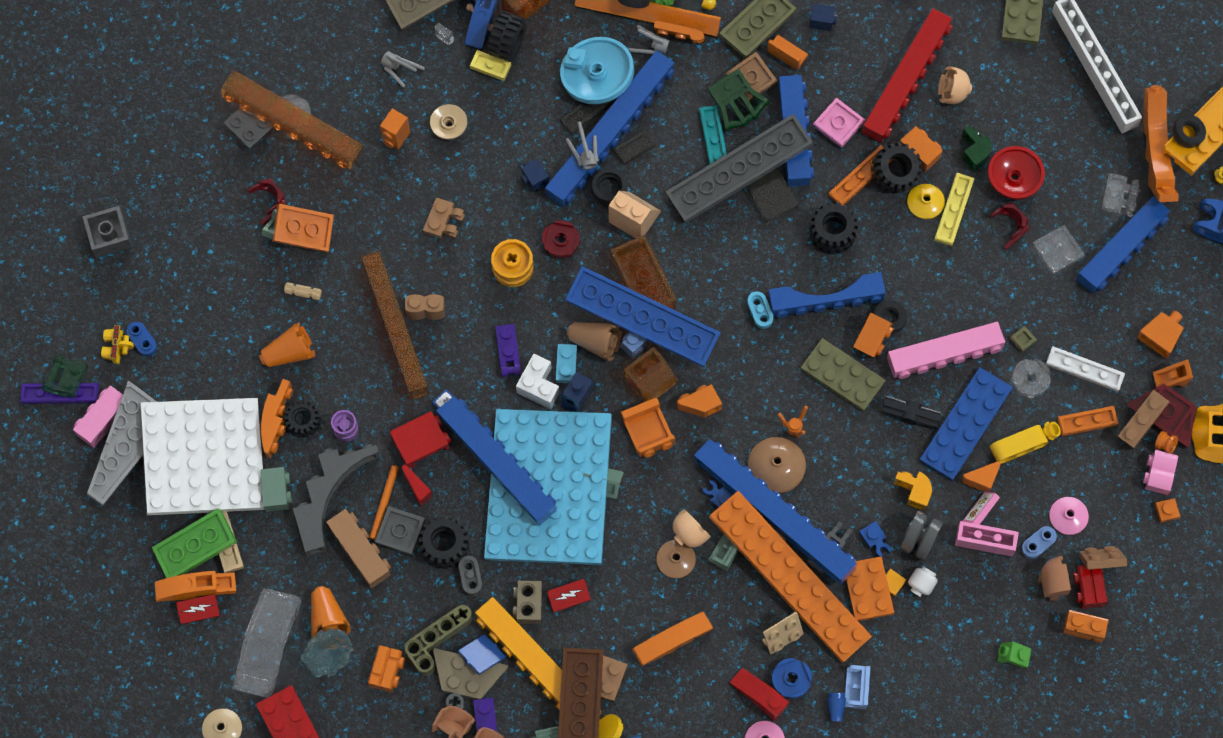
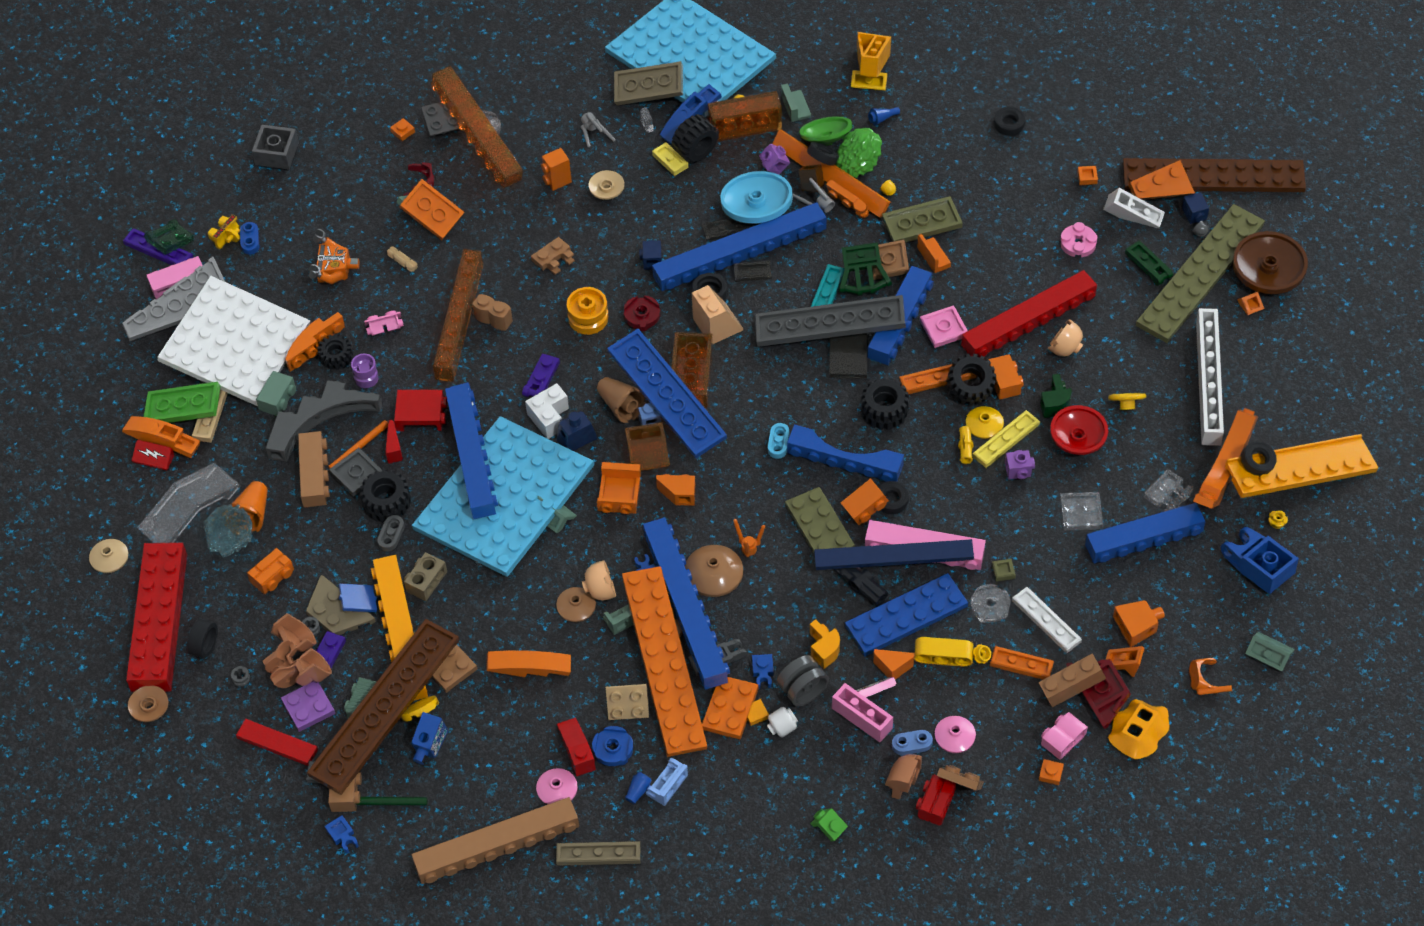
camera: 30 degrees right, 15 degrees down
orange cone [259,323,315,367] -> none
olive beam [405,605,472,676] -> none
red slope [547,579,591,613] -> none
medium azure plate [556,344,577,383] -> none
medium azure plate [564,47,588,69] -> none
light grey plant [566,122,599,170] -> none
dark blue brick [810,4,838,31] -> none
dark red helmet [990,203,1030,250] -> none
orange brick [1062,610,1108,643] -> none
orange wheel [1155,431,1178,454] -> none
none -> torso [308,229,360,284]
none -> bright pink hinge [364,311,404,336]
none -> orange plate [390,118,415,141]
none -> medium lavender brick [759,144,790,175]
none -> dark brown brick [799,164,824,193]
none -> dark blue tile [814,539,974,570]
none -> yellow pin [958,426,974,464]
none -> medium lavender brick [1005,450,1035,479]
none -> yellow piece [1108,393,1146,410]

